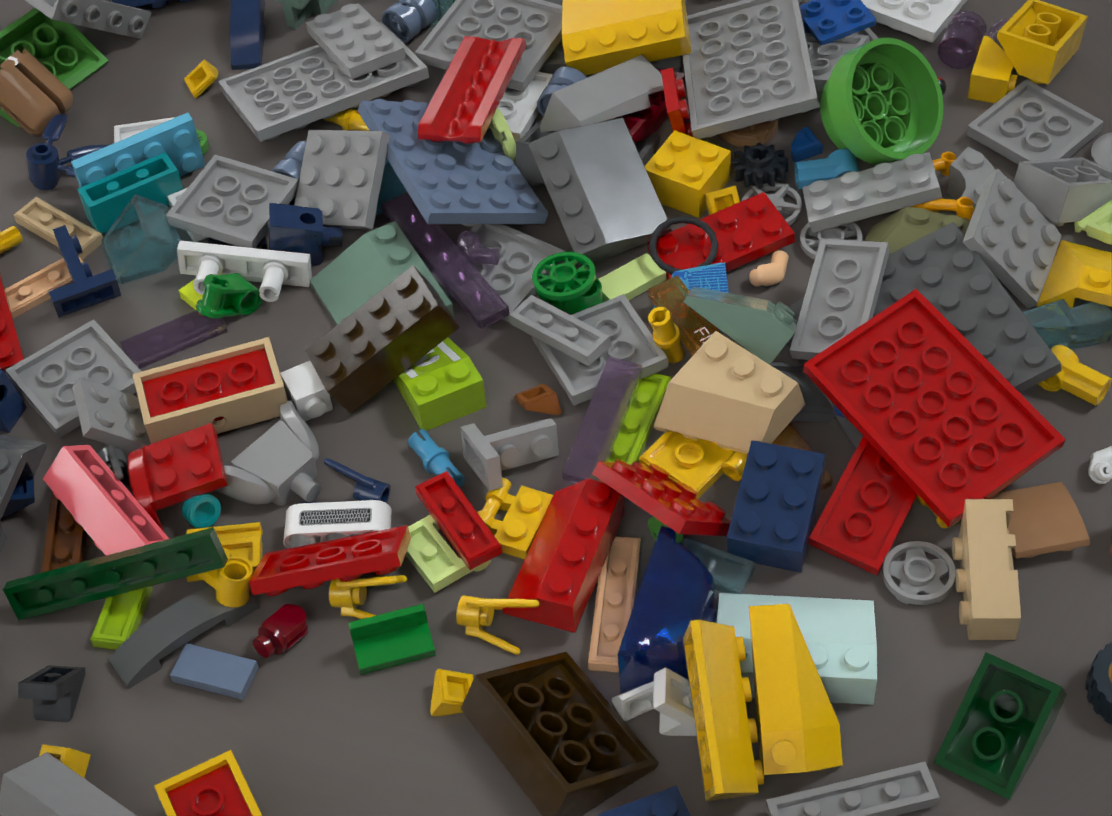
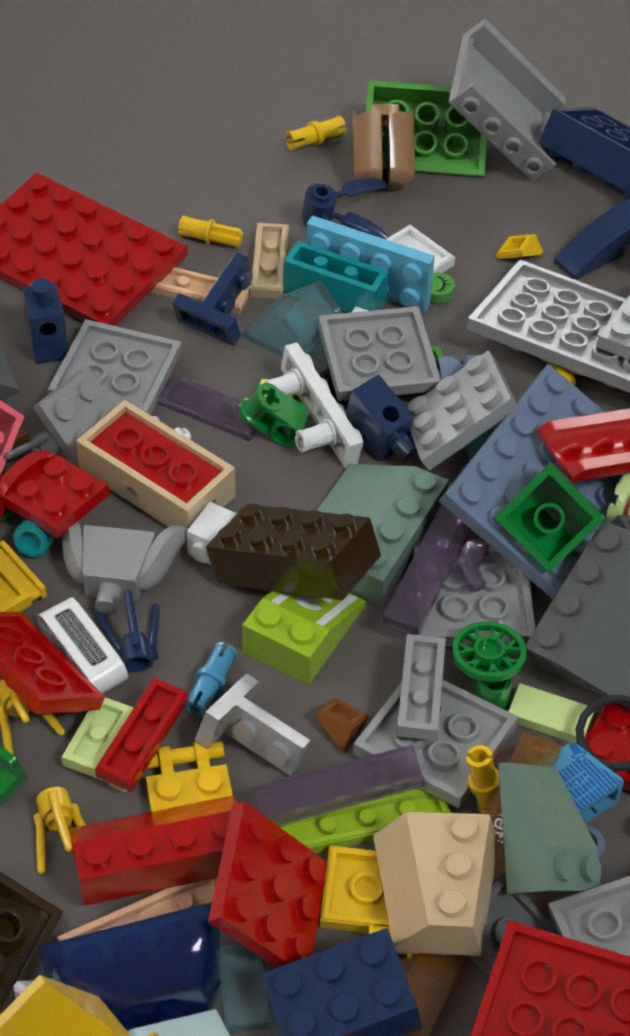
camera: 50 degrees right, 0 degrees up
none -> green slope [495,462,605,572]

